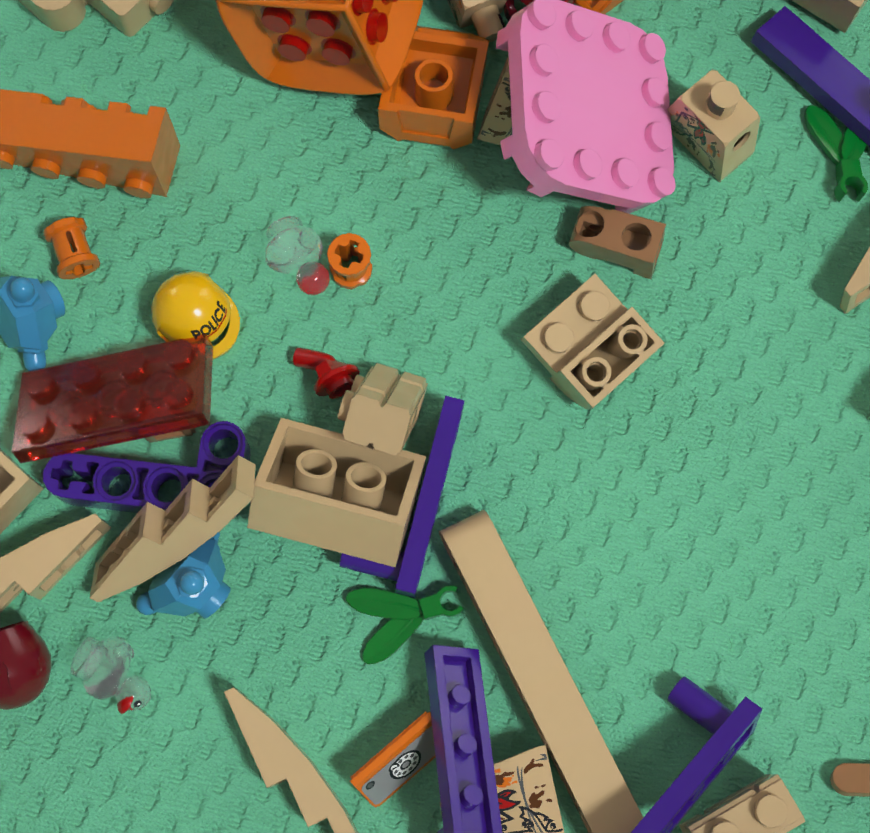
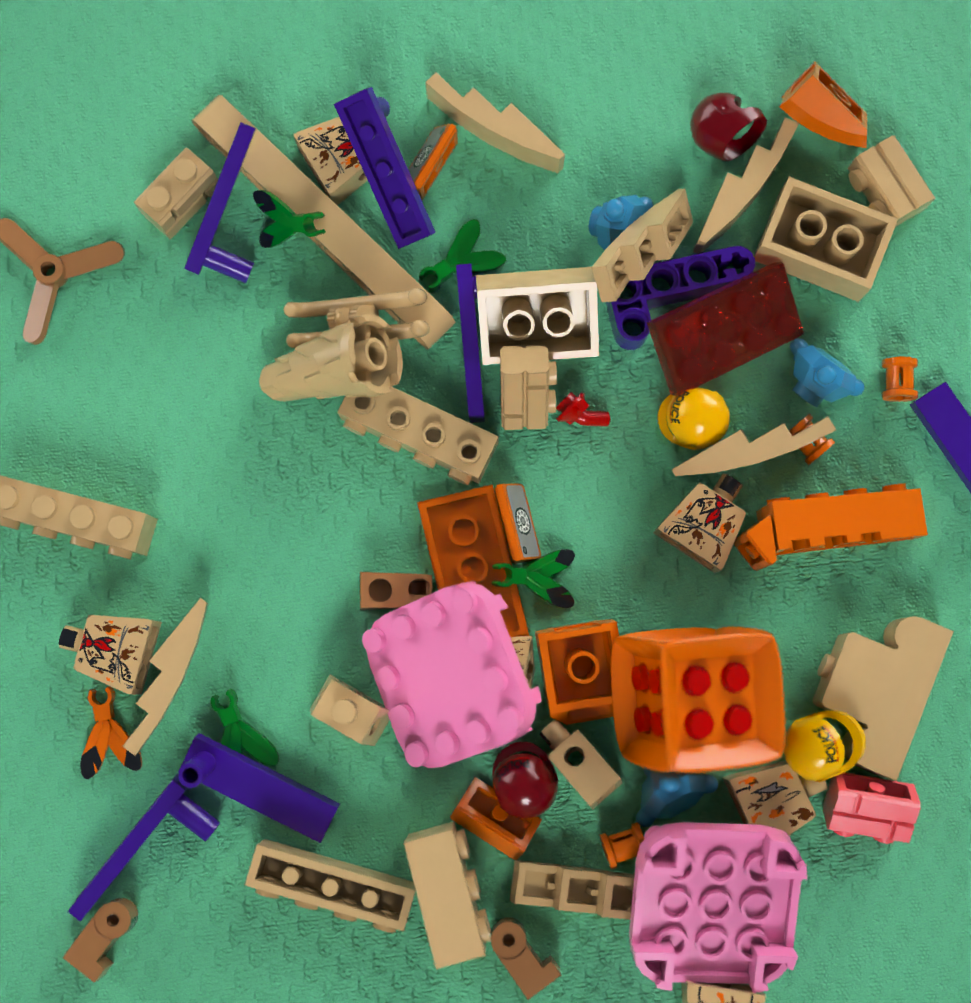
camera: 165 degrees right, 5 degrees up
clear animal [70,636,151,714] -> none
clear animal [265,216,330,295] -> none
orange bush [327,233,372,289] -> none
tan brick [520,274,665,410] -> none
none -> green piece [253,190,326,248]
none -> tan cone [259,314,403,402]
none -> tan piece [283,288,430,348]
none -> tan brick [337,386,499,485]
none -> orange tile [417,484,529,637]
none -> green piece [491,549,575,608]
none -> slope [495,484,541,565]
none -> tan torso [654,474,746,573]
none -> tan slope [672,416,836,476]
none -> orange slope [734,515,777,571]

